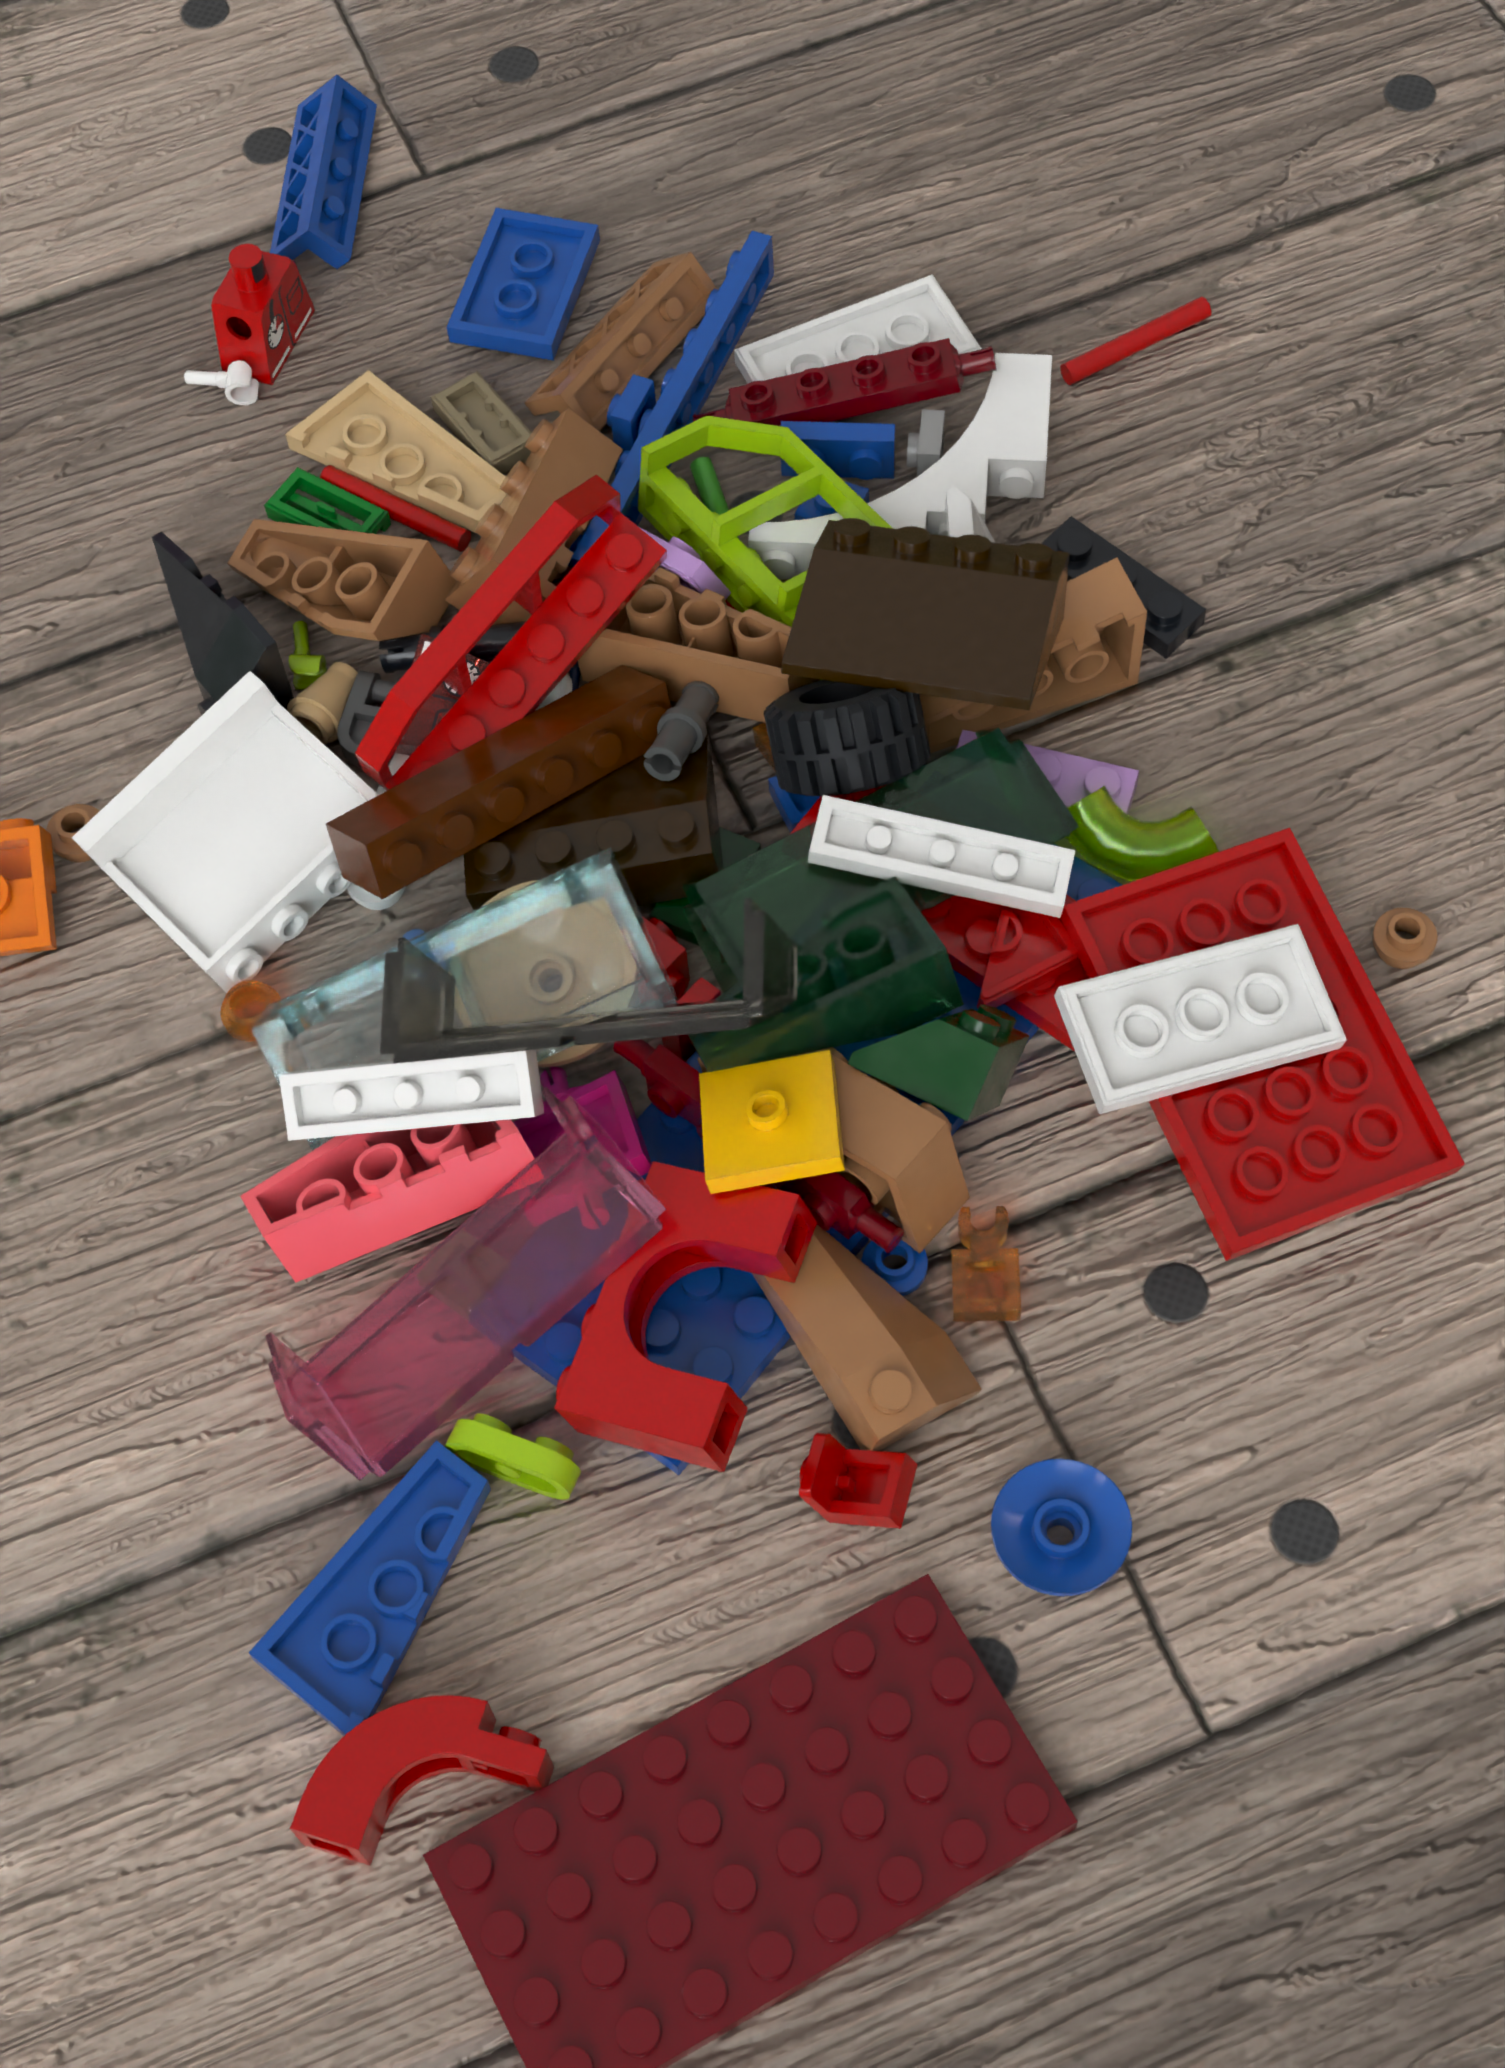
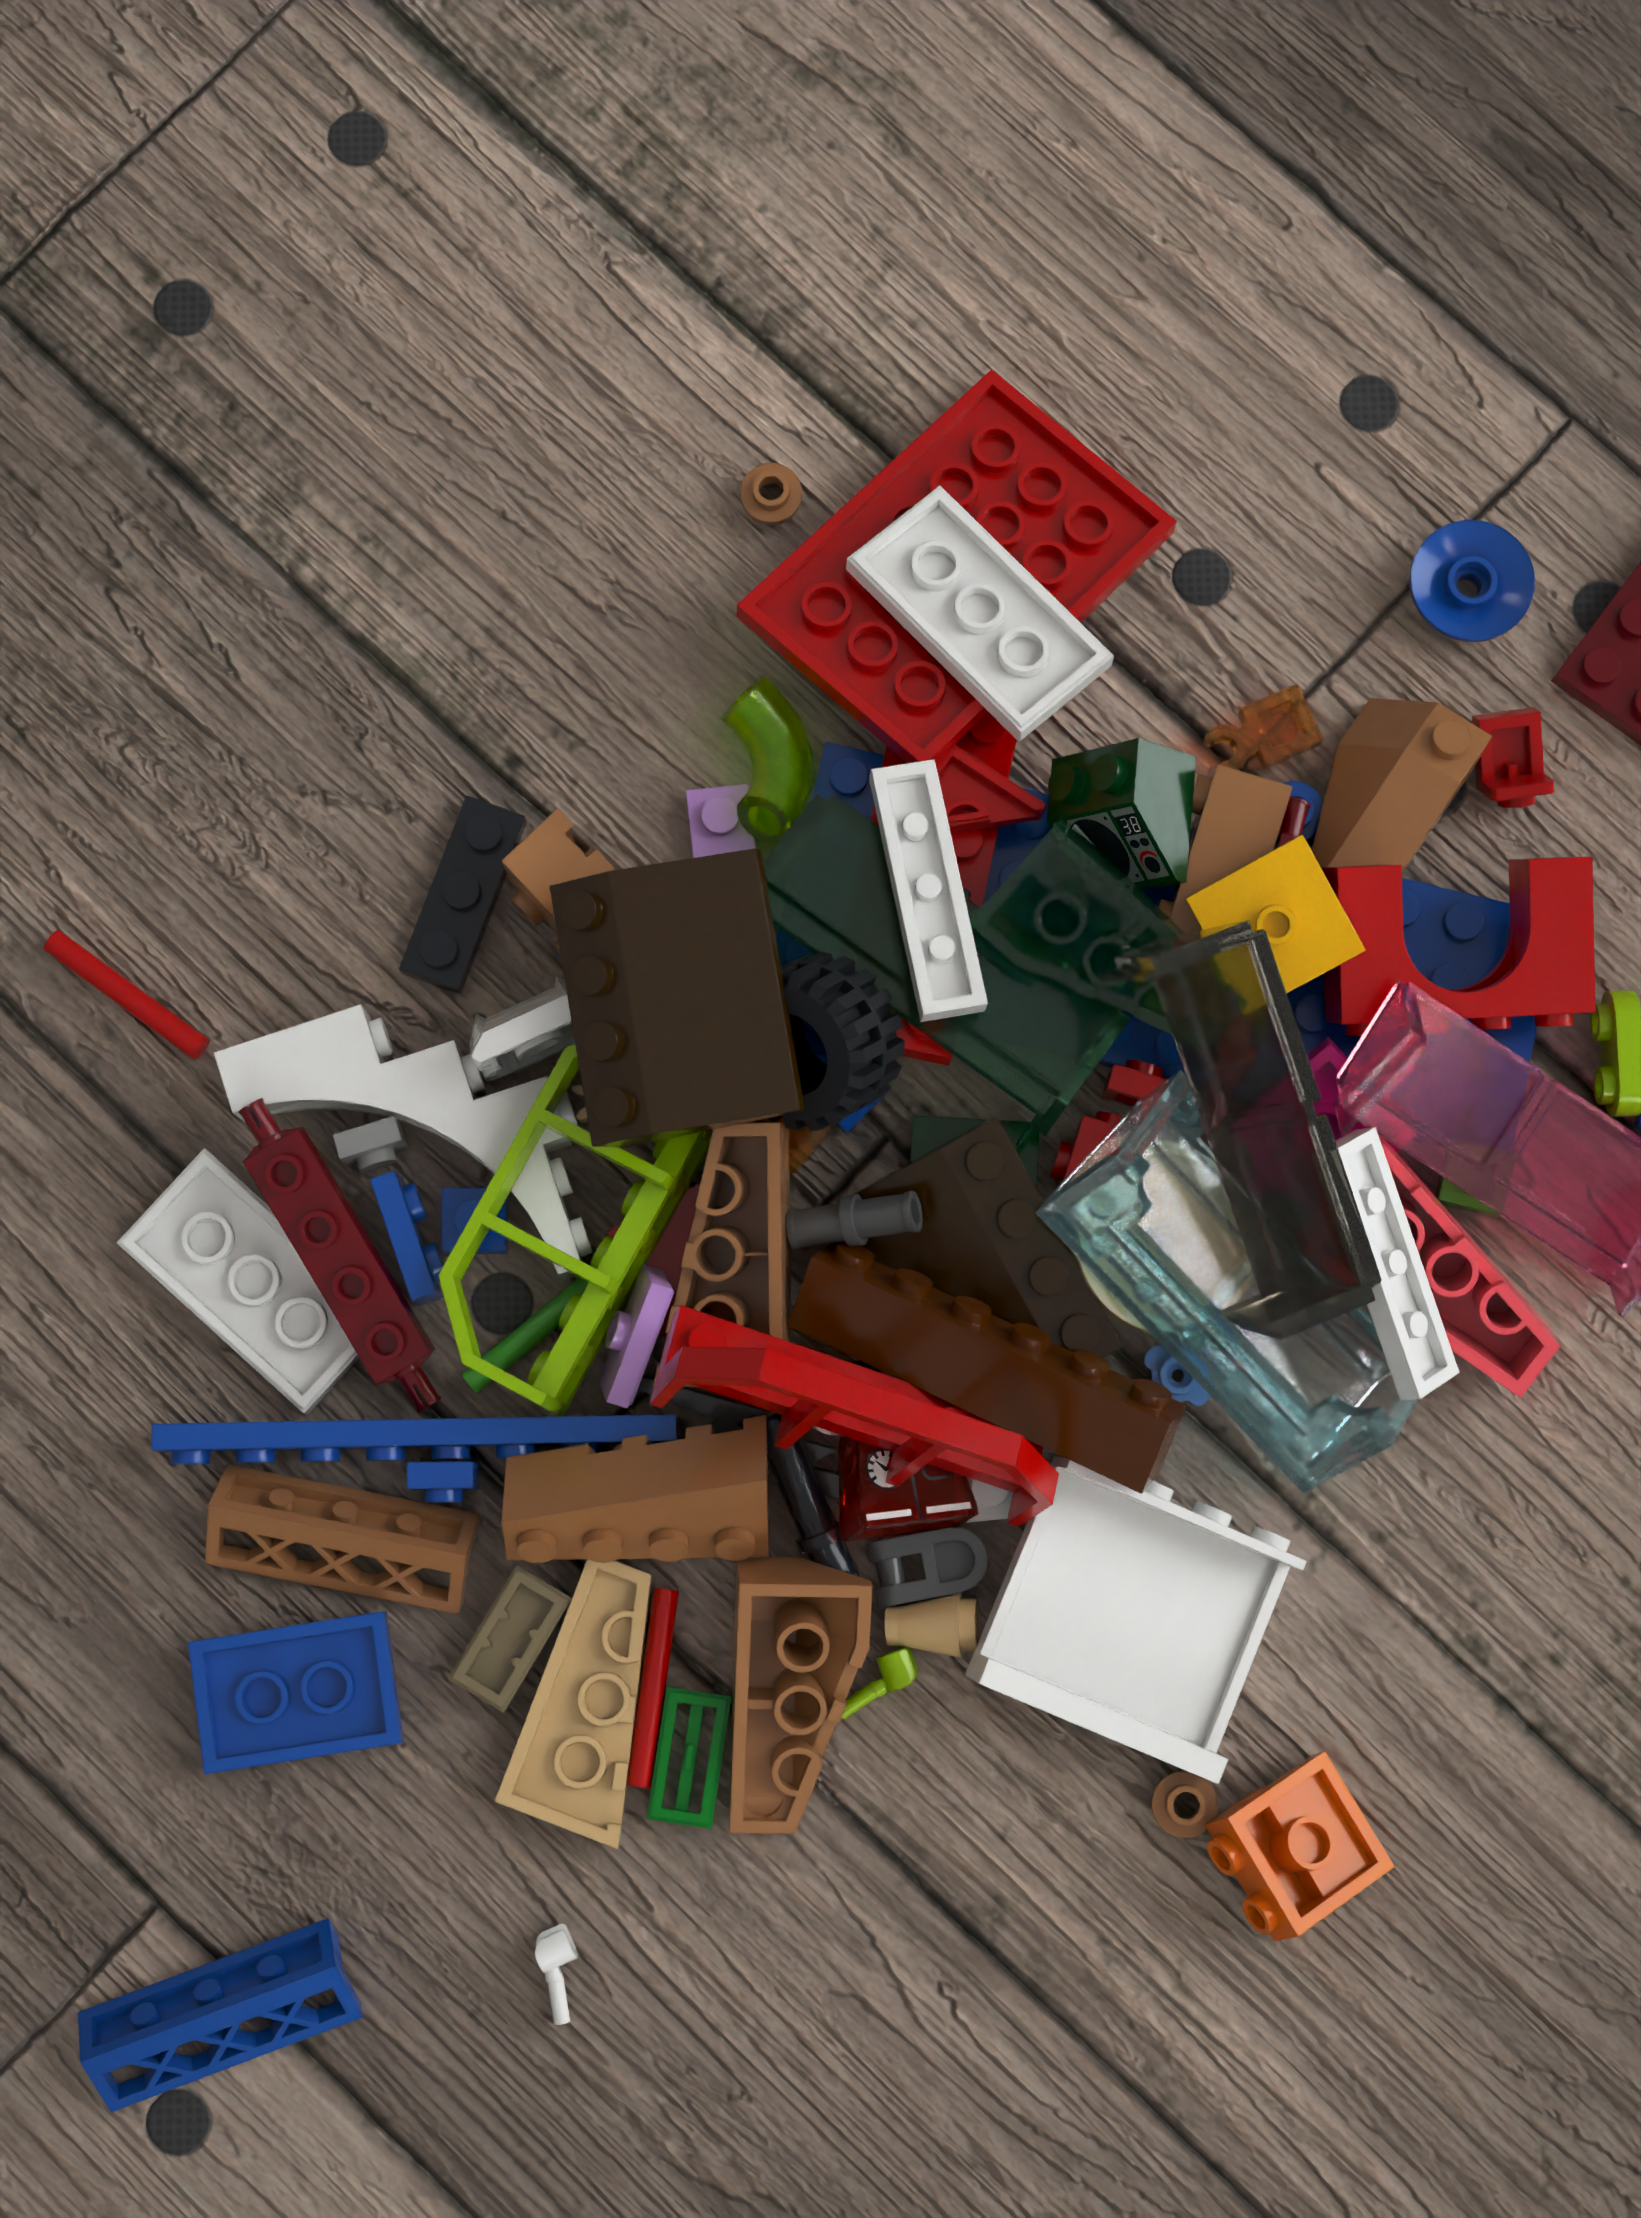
camera: 120 degrees left, 20 degrees up
black wedge [152,531,294,715] -> none
red torso [211,244,315,385] -> none
clear orange plate [220,980,284,1042] -> none

